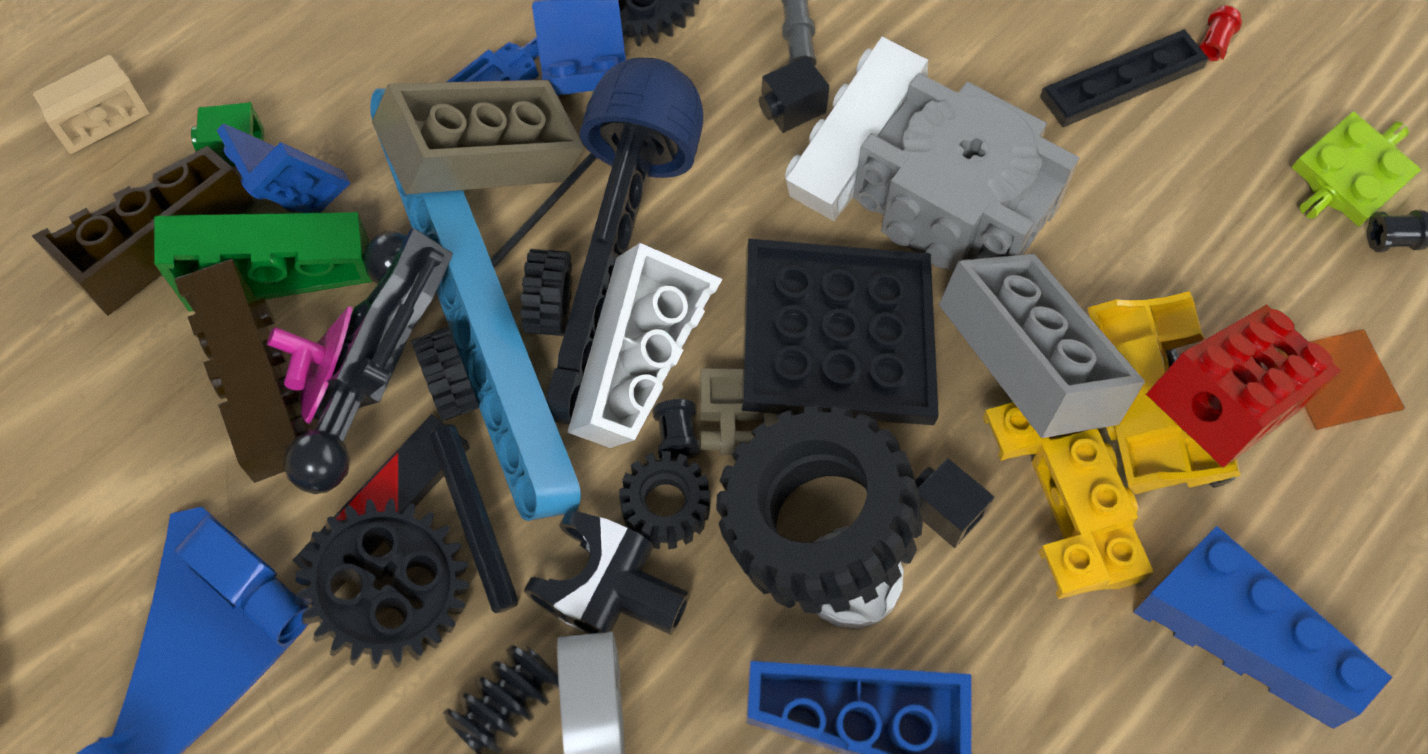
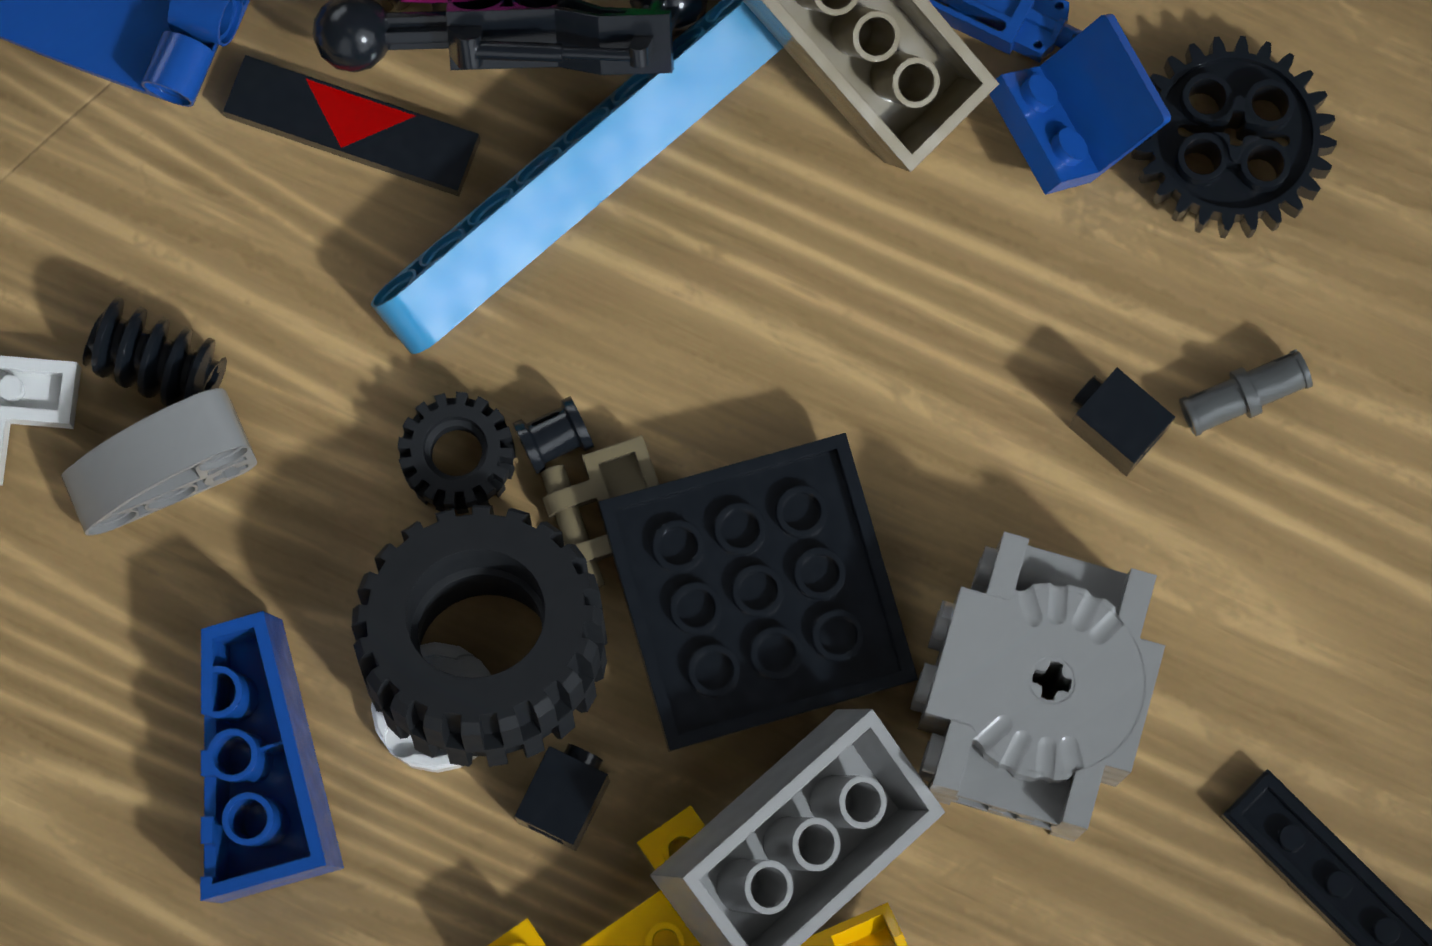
camera: 70 degrees right, 15 degrees up
black gear [295,499,469,669] -> none
black tyre [411,327,479,422] -> none
black axle [430,424,518,613] -> none
black piece [490,153,597,268] -> none
black tyre [521,249,572,336] -> none
black connector [524,511,690,635] -> none
piece [546,58,704,425] -> none
white wedge [568,243,722,448] -> none
white wedge [785,37,928,221] -> none

